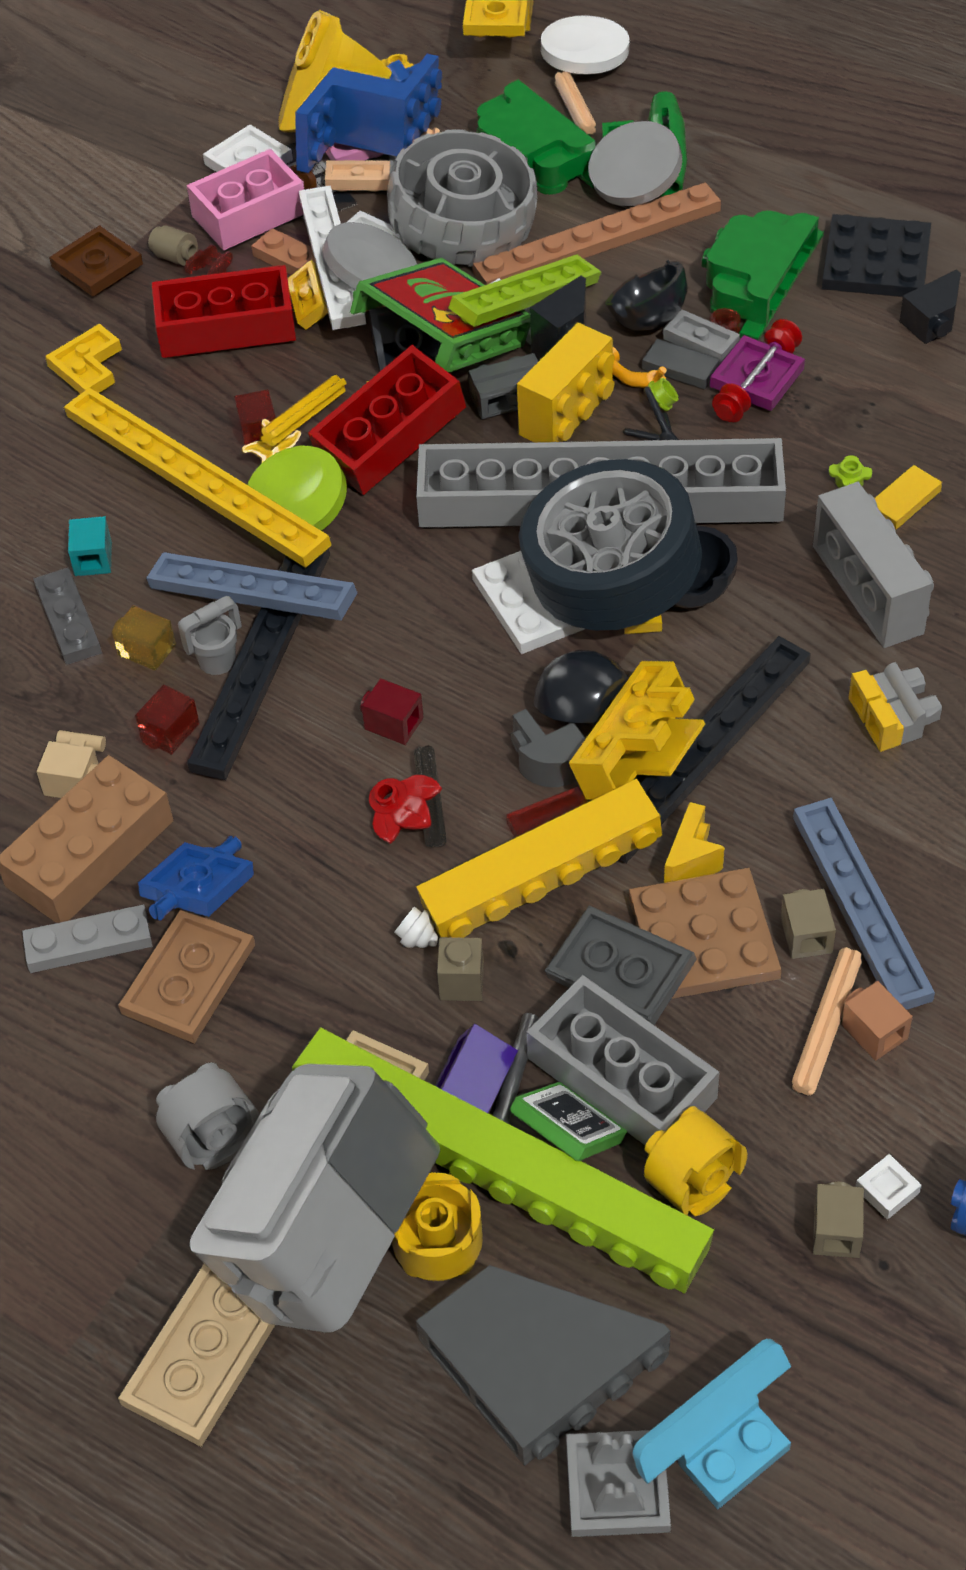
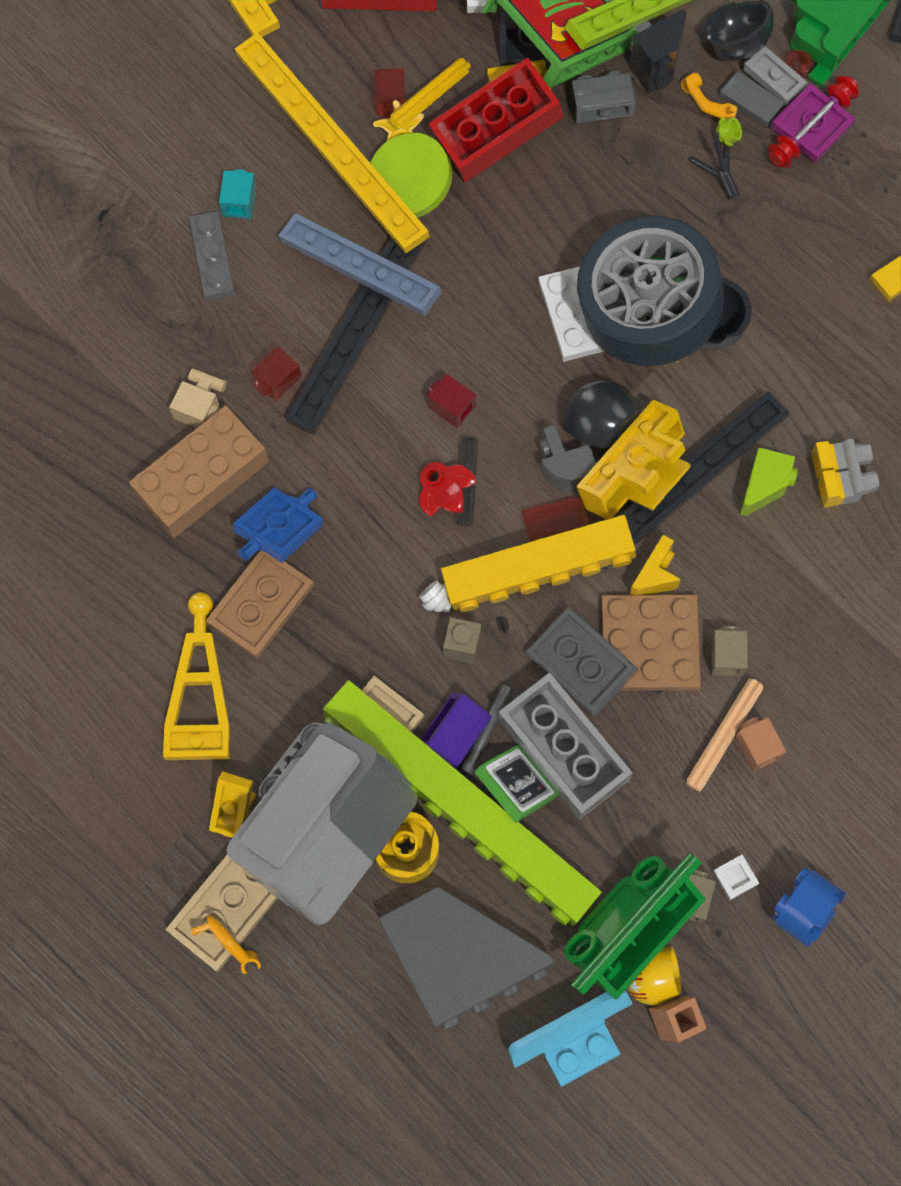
camera: 10 degrees right, 20 degrees up
light grey plate [22,904,153,973] -> none
clear yellow brick [112,605,176,671] -> none
light grey brick [156,1063,259,1170] -> none
light grey piece [178,596,242,675] -> none
light grey brick [417,438,786,527] -> none
yellow brick [517,322,615,442] -> none
light grey plate [566,1430,671,1537] -> none
yellow brick [644,1106,747,1217] -> none
sand blue plate [793,798,935,1010] -> none
light grey brick [813,482,934,648] -> none
lime plate [829,455,872,488] -> none
none -> yellow plate [163,592,230,760]
none -> light orange piece [191,915,261,974]
none -> yellow slope [209,771,256,838]
none -> green brick [564,853,706,1000]
none -> yellow helmet [627,946,682,1005]
none -> nougat brick [649,995,707,1043]
none -> lime slope [740,447,798,516]

